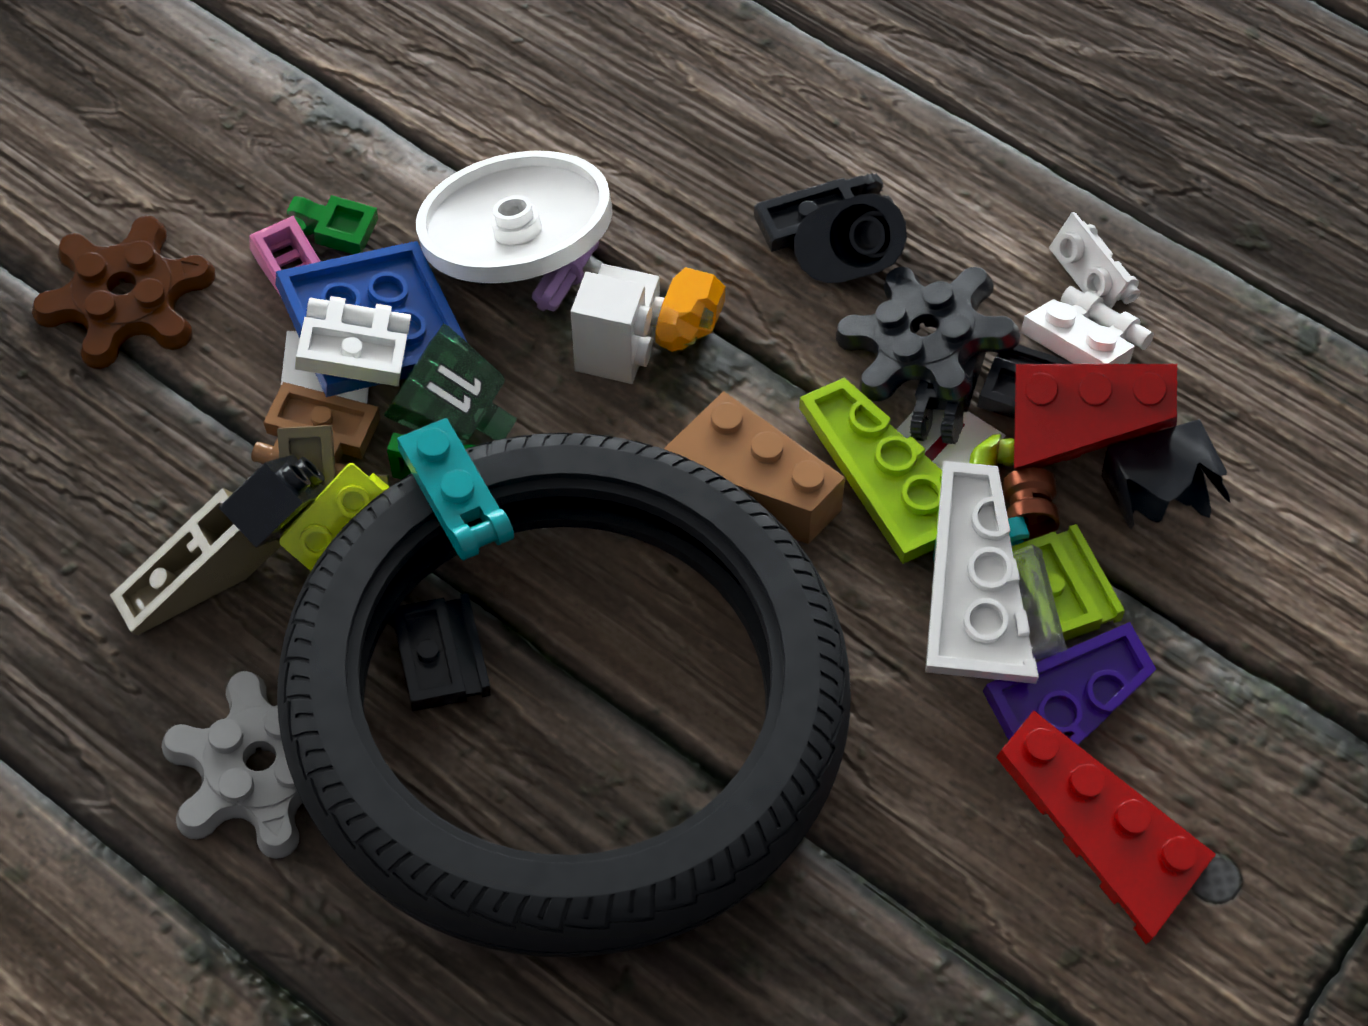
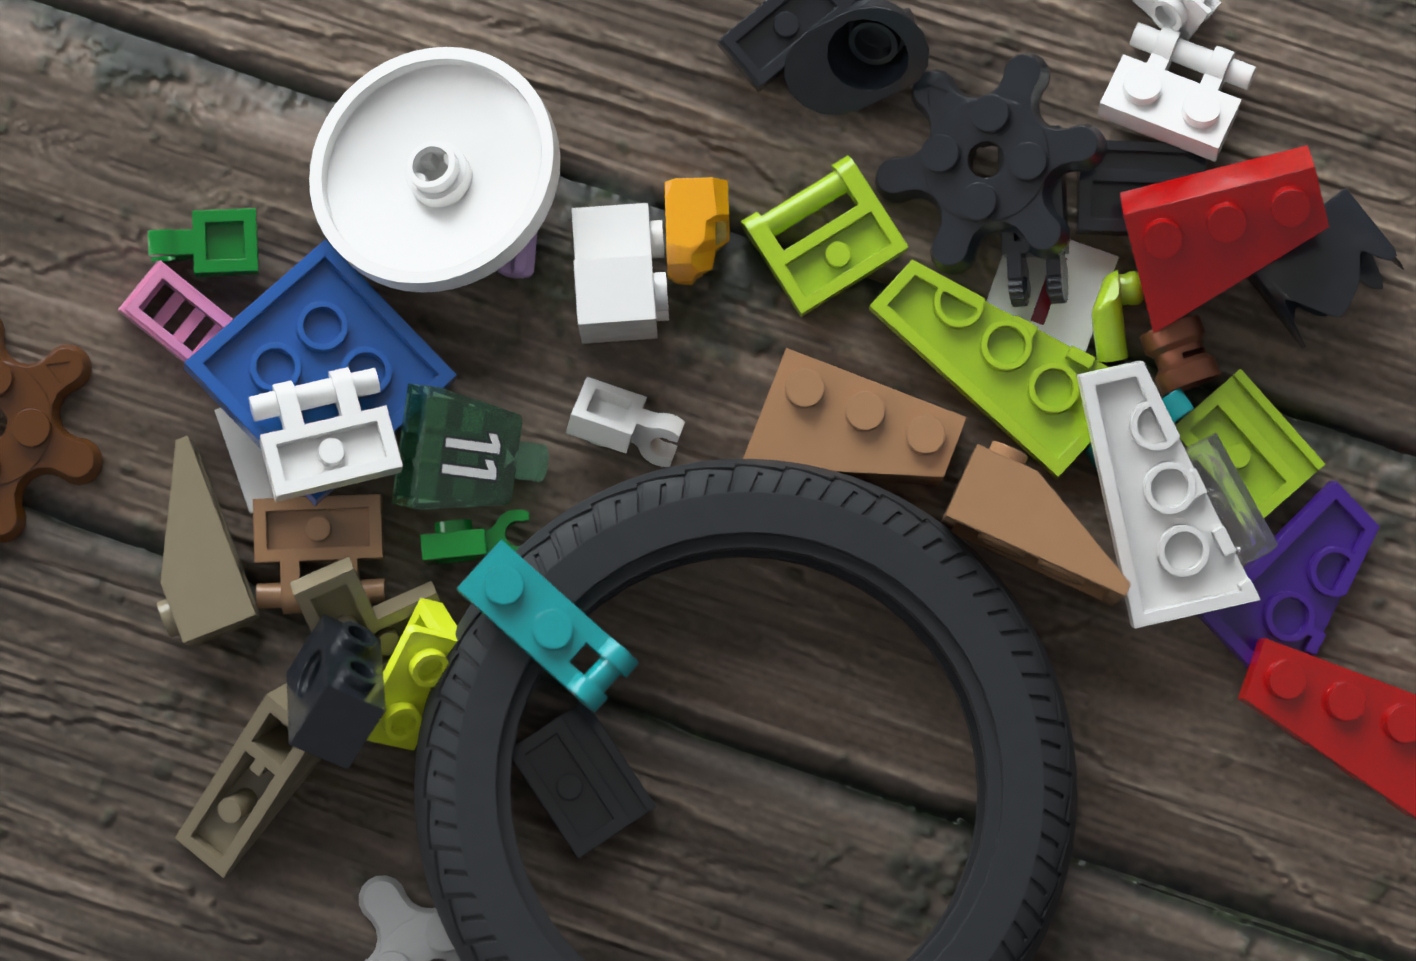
camera: 20 degrees left, 25 degrees up
none -> dark tan slope [157,435,263,647]
none -> white plate [566,377,685,467]
none -> lime plate [740,155,909,317]
none -> medium nougat slope [940,441,1131,606]

